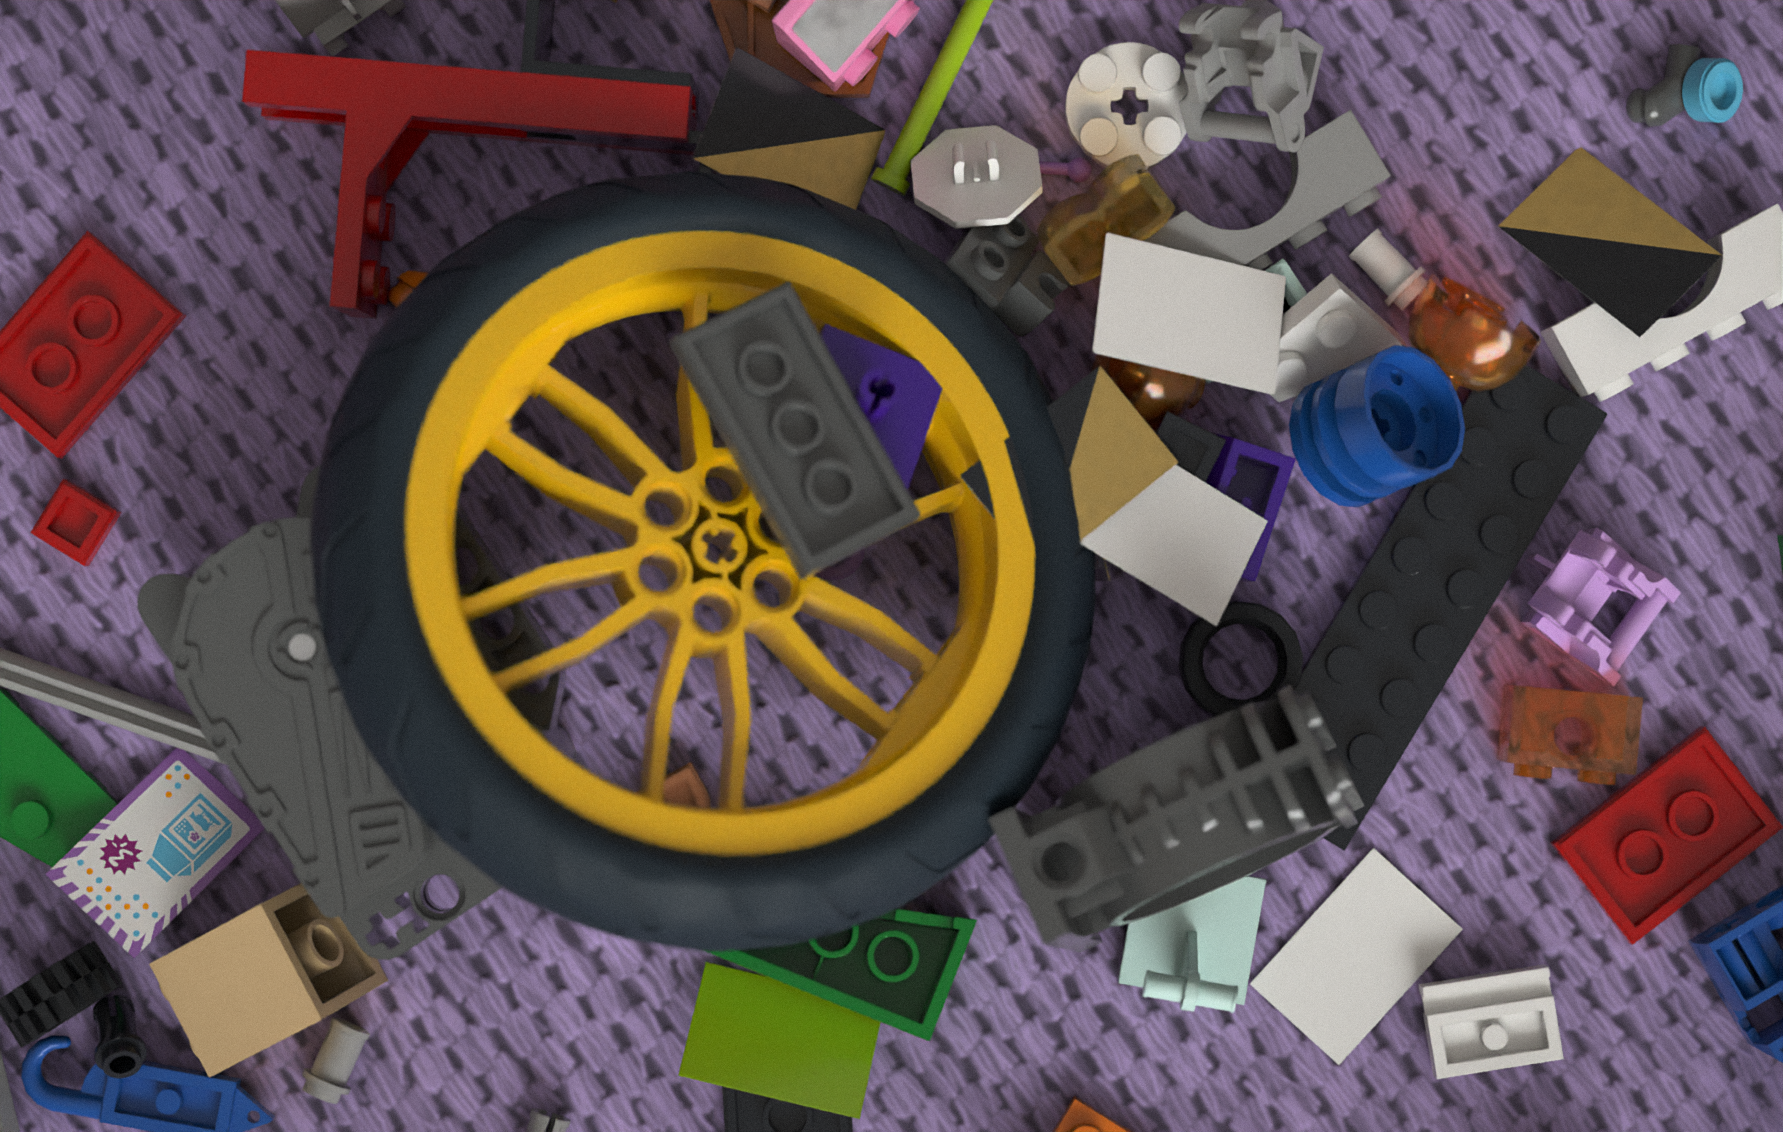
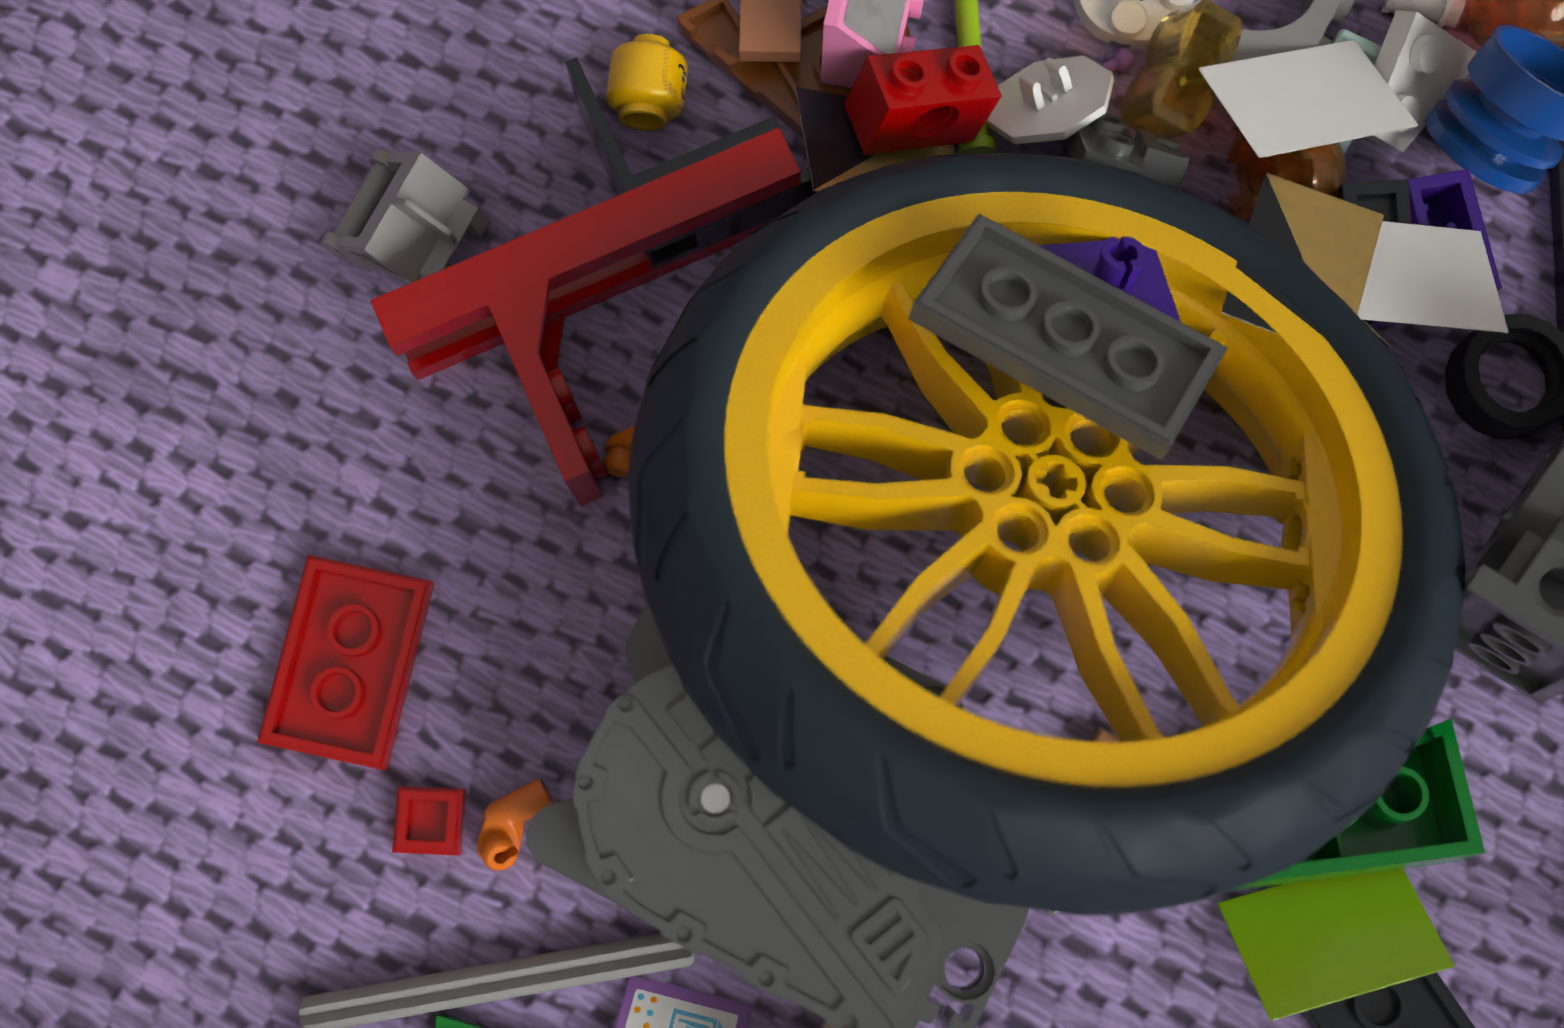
camera: 25 degrees left, 10 degrees down
none -> orange arm [477,777,554,871]
none -> red brick [844,45,1002,155]

